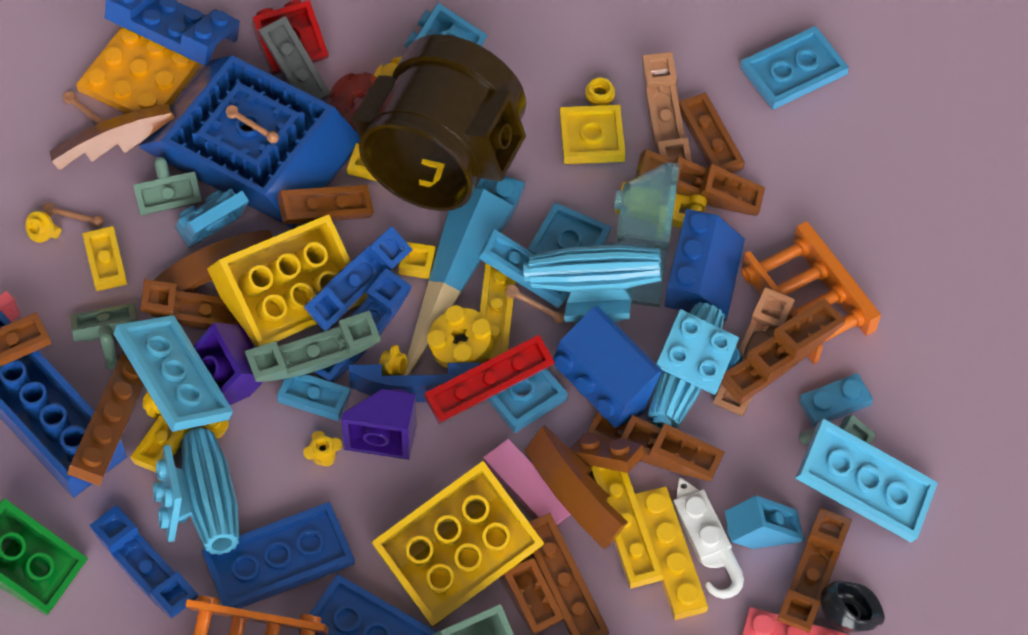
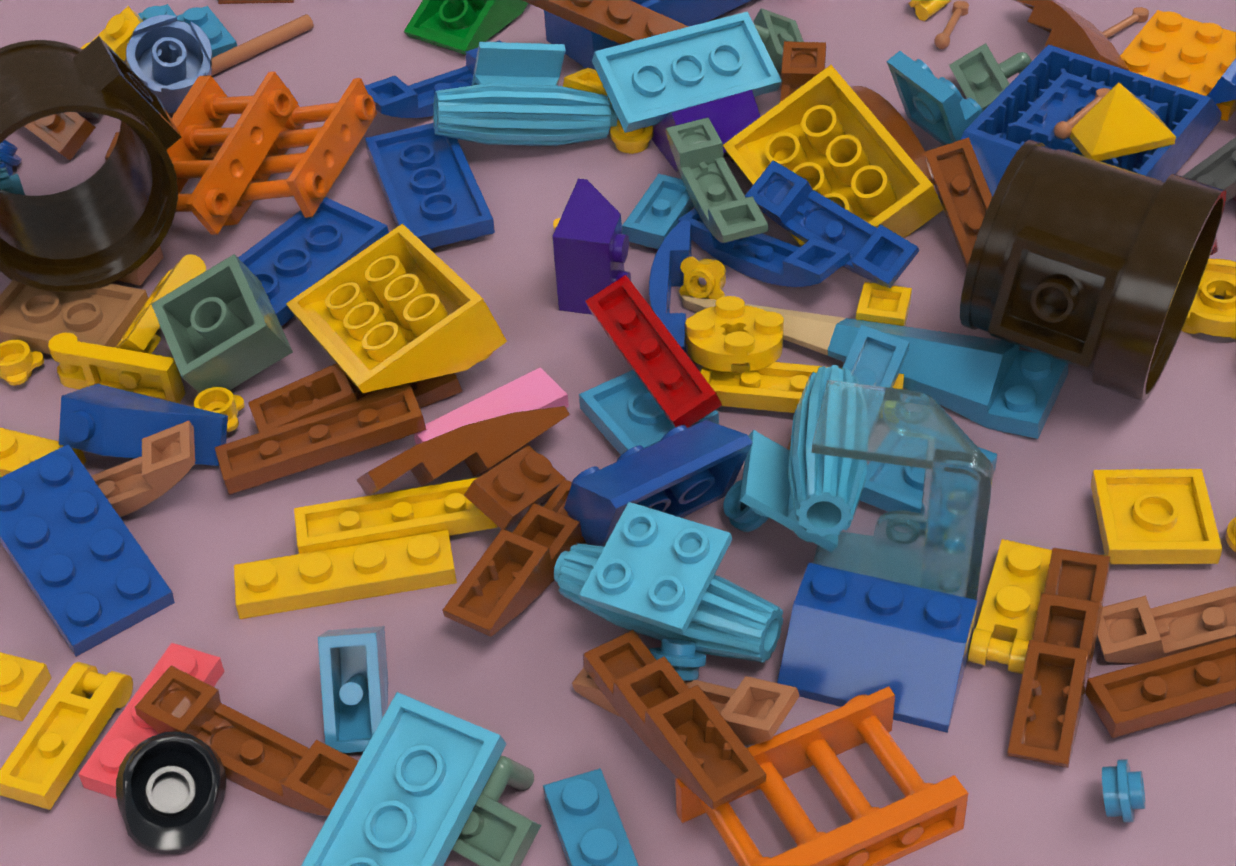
camera: 100 degrees right, 15 degrees down
yellow plate [82,226,127,292] -> none
white plate [673,478,744,599] -> none
none -> yellow slope [1069,82,1176,161]
none -> dark azure plate [1102,759,1146,823]

